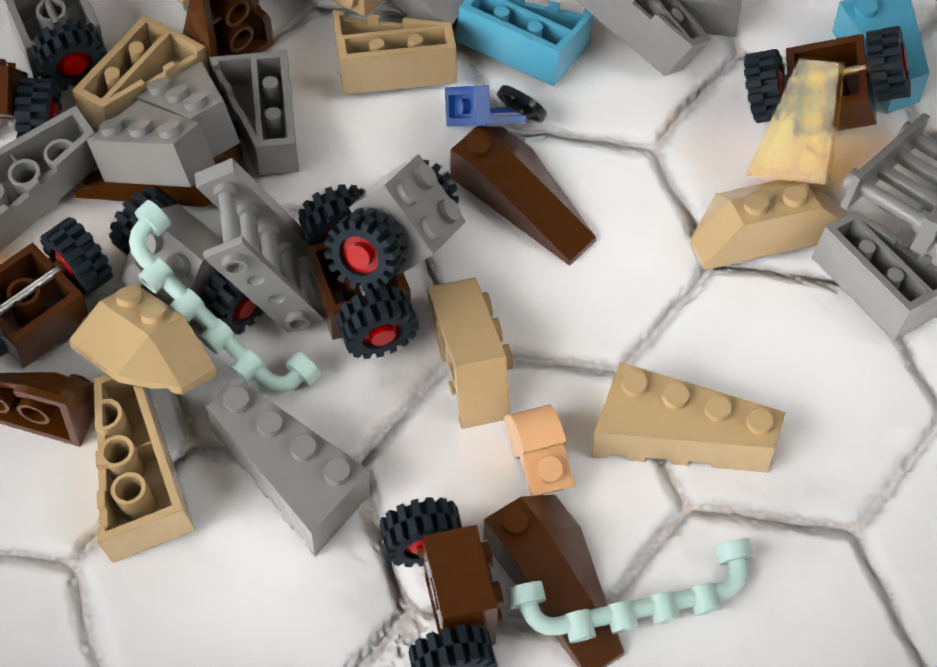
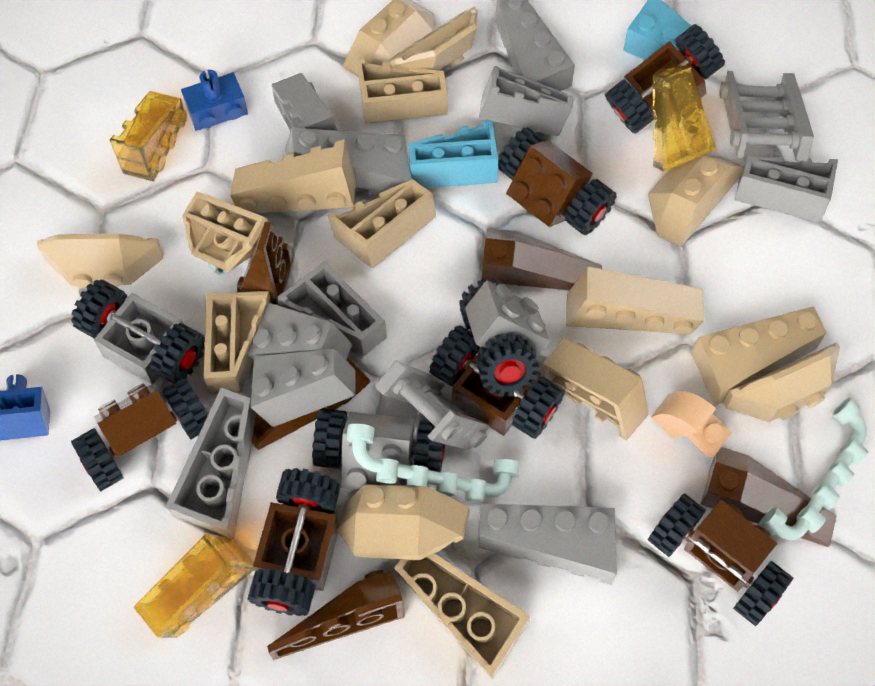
camera: 35 degrees left, 5 degrees up
blue piece [445,85,547,126] -> none
none -> reddish brown brick [498,127,617,236]
none -> tan wedge [566,266,704,335]
none -> tan wedge [723,342,840,422]

